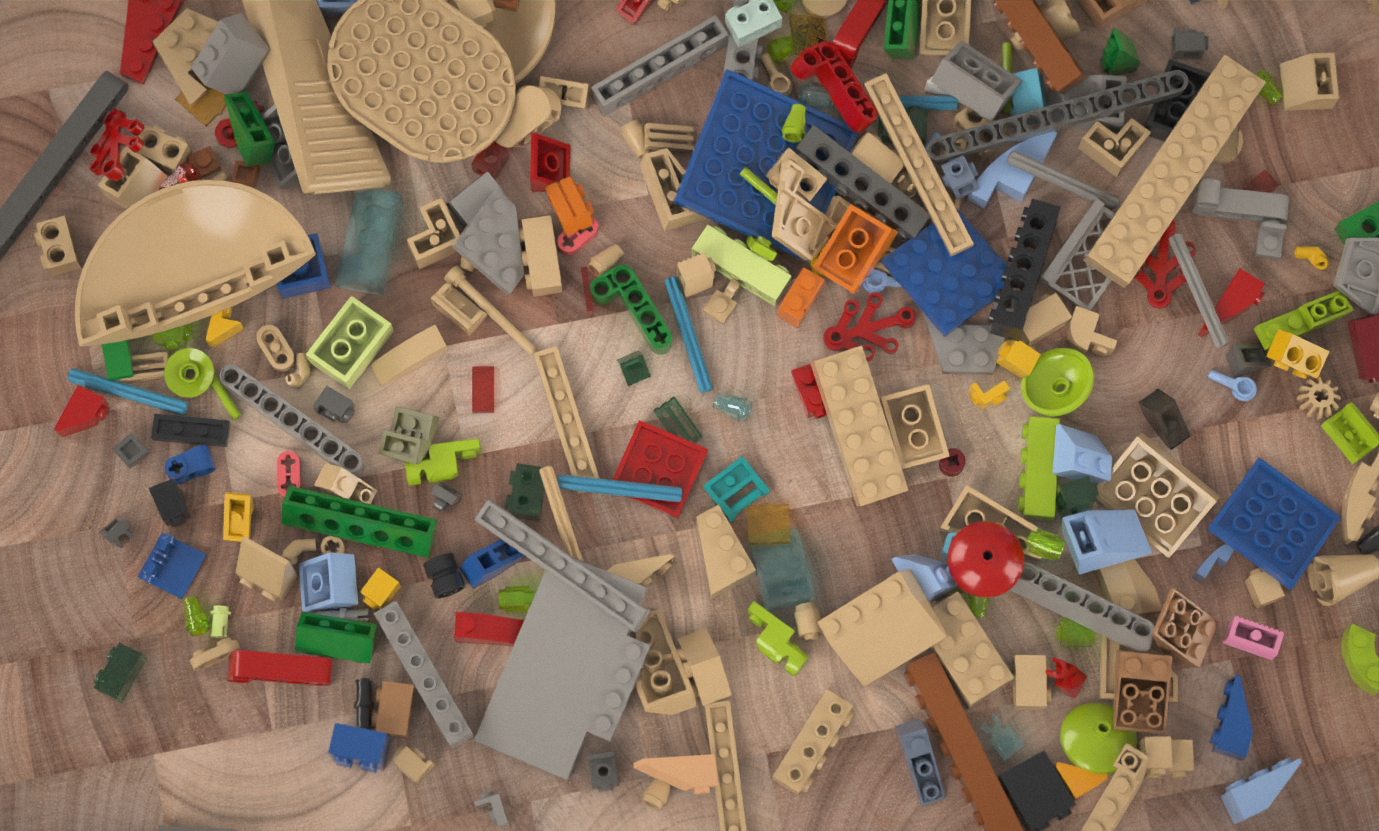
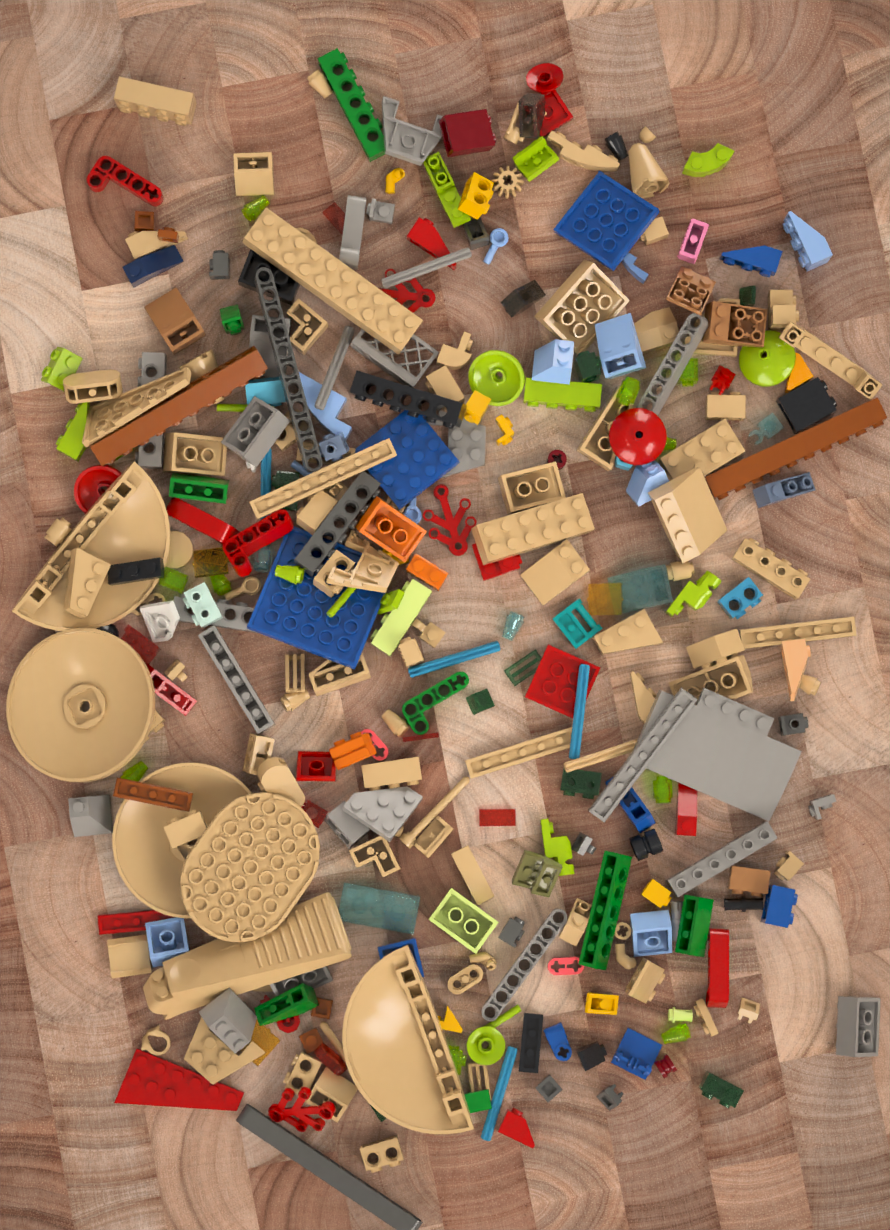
camera: 90 degrees left, 10 degrees up
none -> tan slope [520,540,590,605]
none -> dark red wheel [654,1054,677,1079]
none -> dark azure brick [717,577,763,620]
none -> tan tile [738,998,760,1023]
none -> clear green slope [739,285,756,307]

